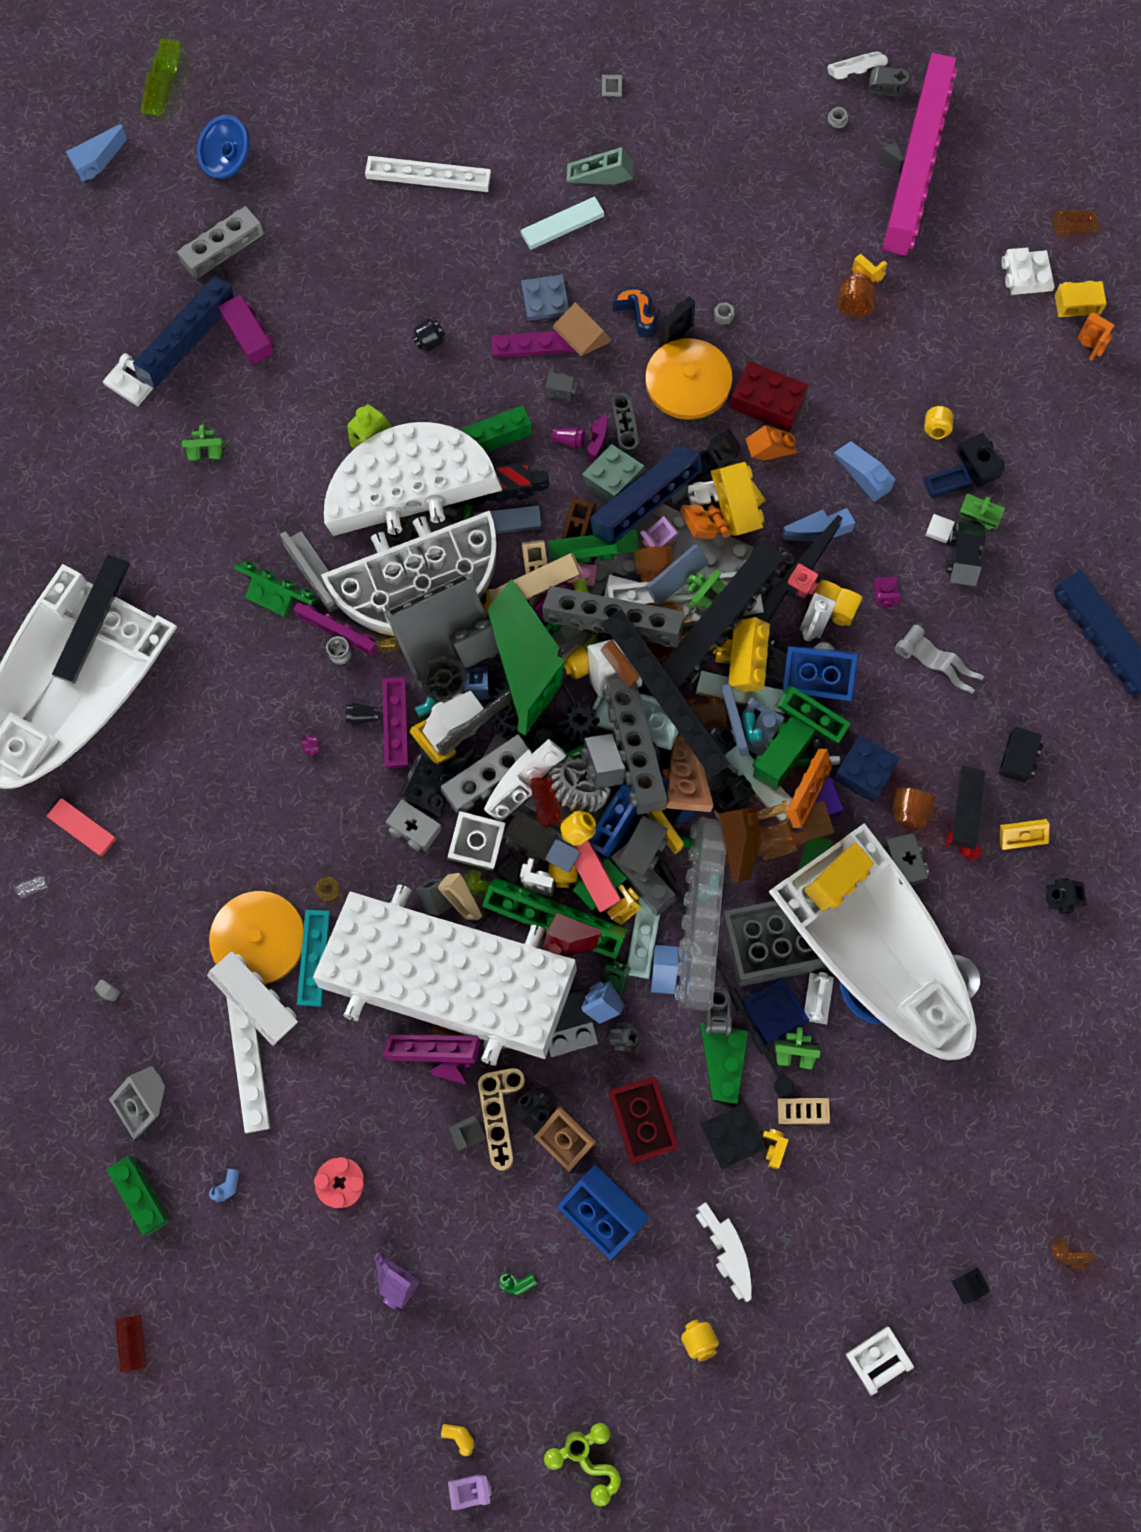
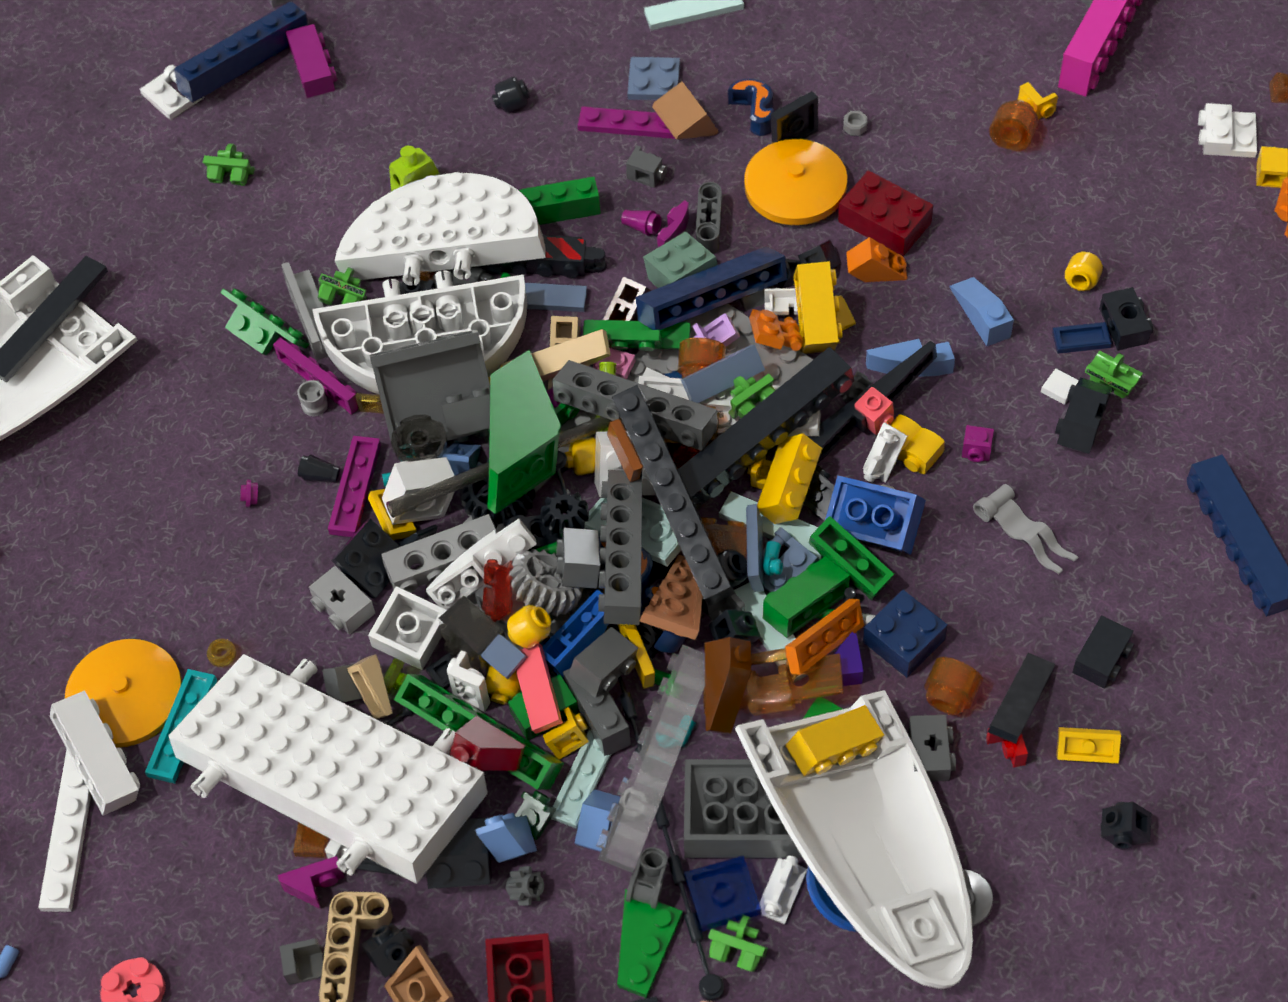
camera: 15 degrees right, 15 degrees down
magenta plate [383,1035,481,1063] -> none
none -> bright green hips [318,267,367,305]

